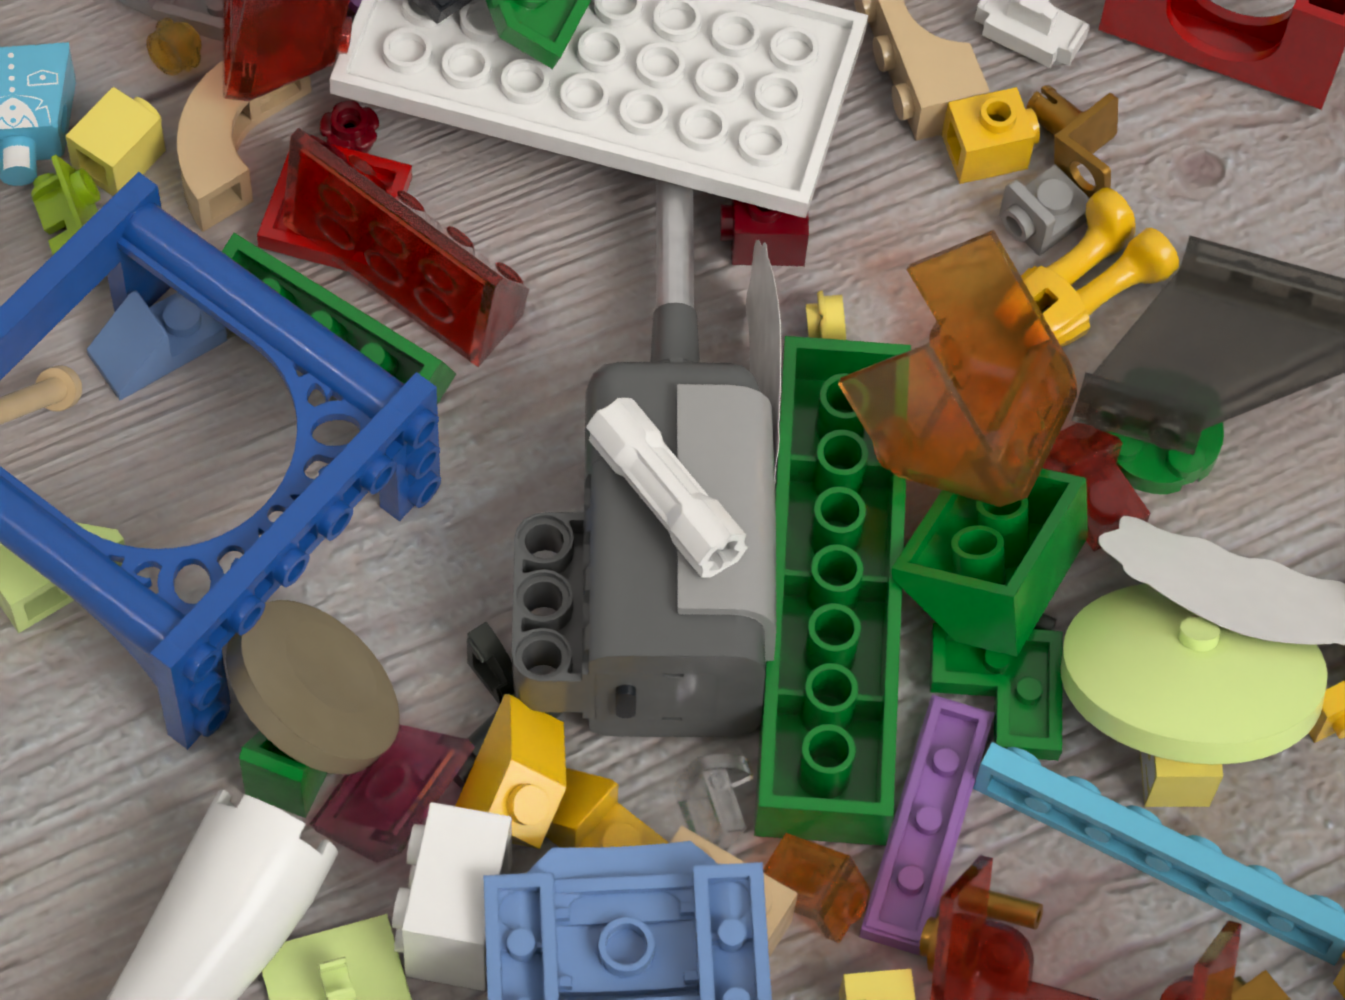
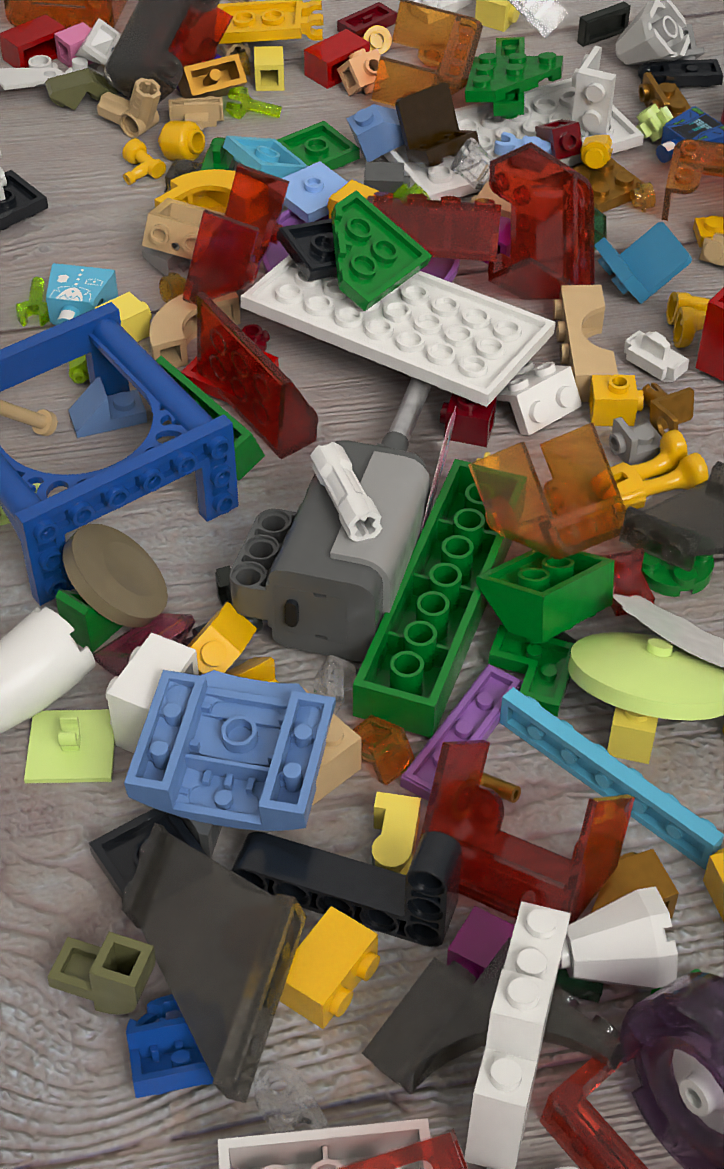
camera: 20 degrees right, 15 degrees down
none -> white bracket [496,361,582,436]

